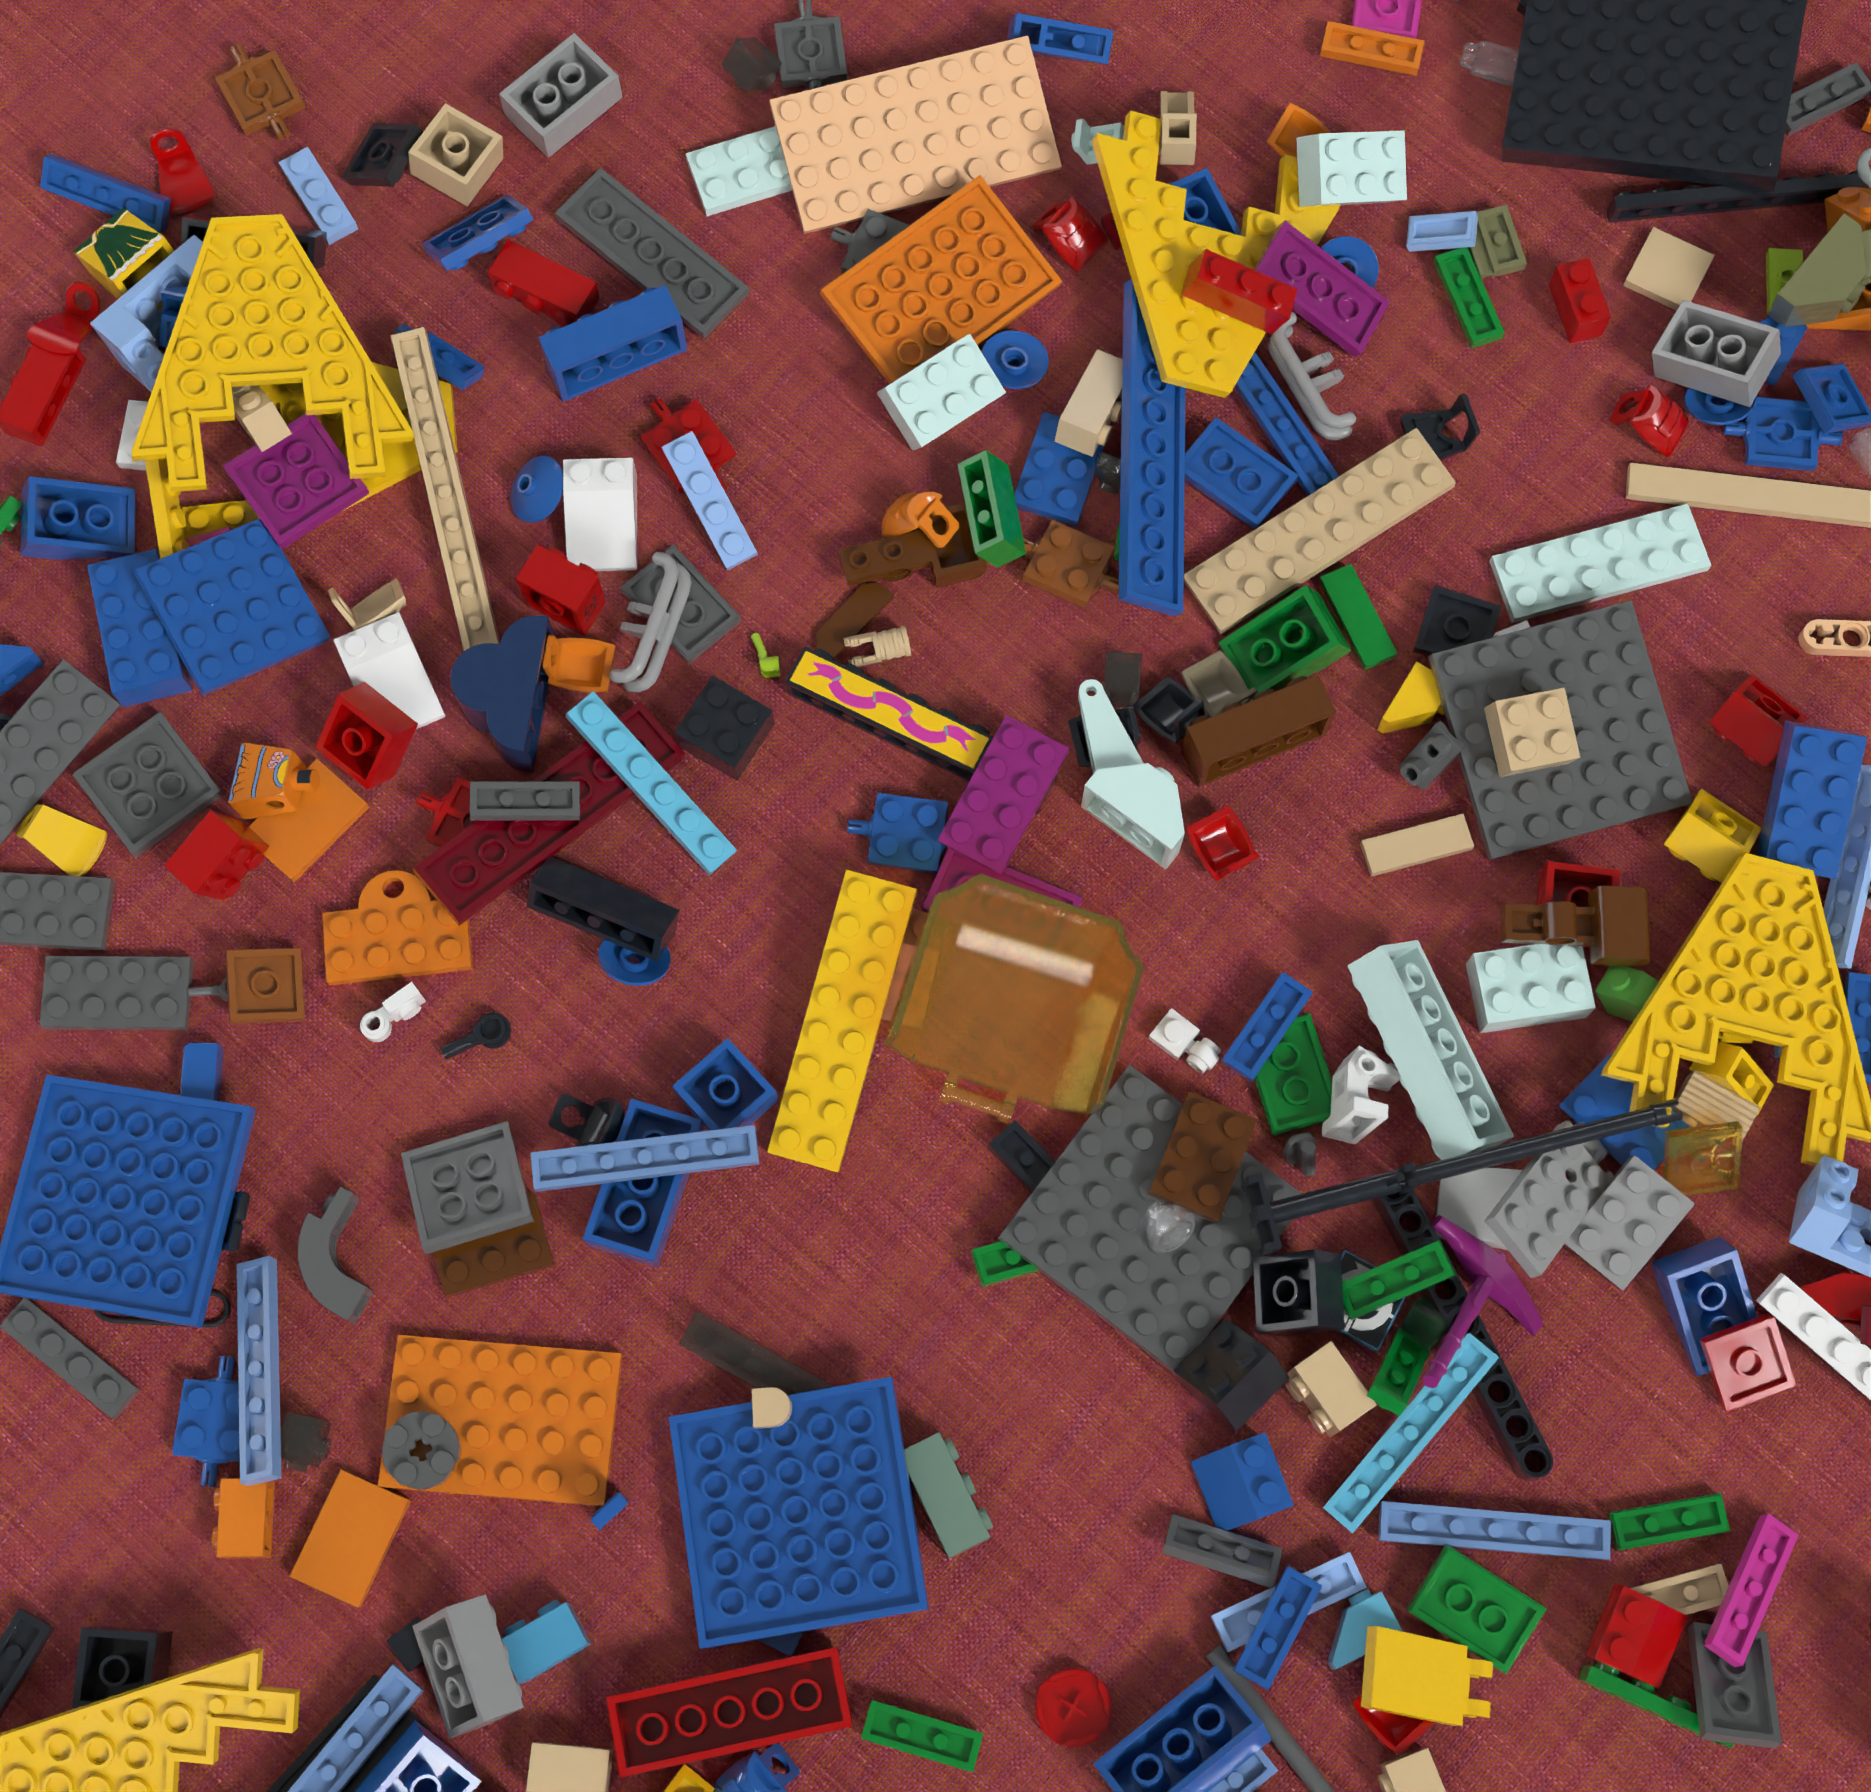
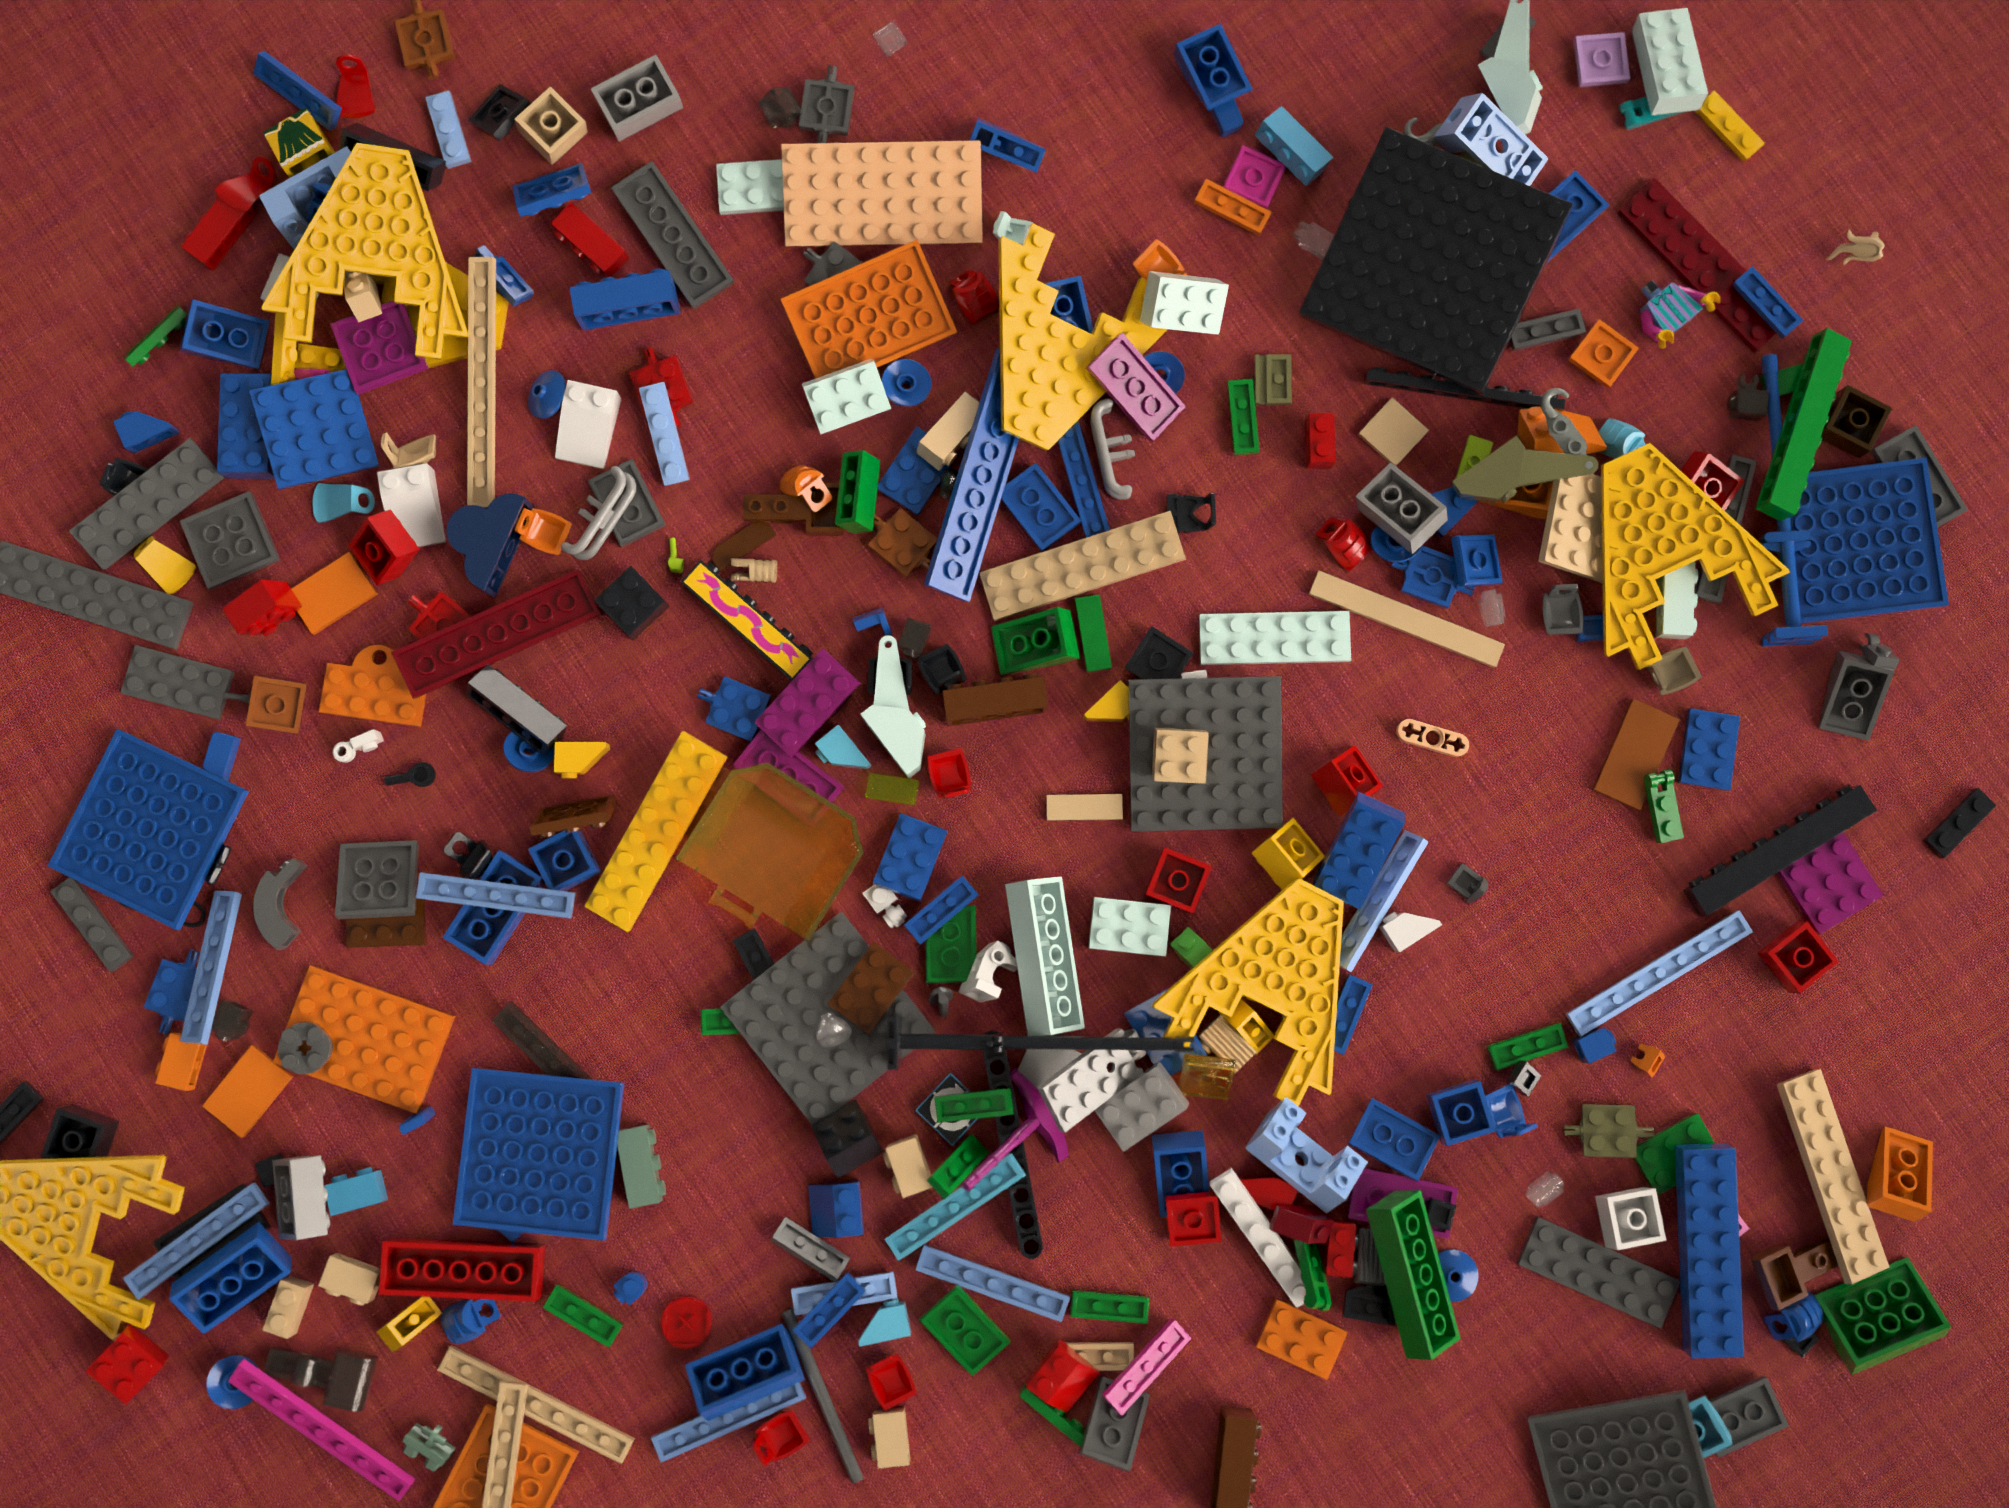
camera: 10 degrees right, 10 degrees up
orange torso [228,743,320,819] -> none
dark grey plate [470,782,580,821] -> none
red brick [516,544,606,637] -> none
medium azure plate [565,691,737,876] -> none
tan tile [752,1387,792,1429] -> none
tan arch [1159,91,1197,165] -> none
red brick [1181,249,1298,334] -> none
dark tan piece [1181,651,1258,718] -> none
black brick [1253,1249,1345,1337] -> none
yellow tile [1361,1626,1493,1726] -> none
dark grey hips [1398,721,1466,791] -> none
clear green tile [1402,1297,1449,1352] -> none
light blue tile [1406,211,1478,252] -> none
reddish brown plate [1500,886,1650,967] -> none
none -> medium azure piece [312,483,375,523]
none -> reddish brown plate [529,794,617,838]
none -> yellow slope [554,742,610,779]
none -> blue plate [613,1271,647,1305]
none -> medium azure slope [815,725,871,769]
none -> blue tile [853,607,893,636]
none -> clear neon green tile [865,773,919,806]
none -> blue plate [873,813,948,902]

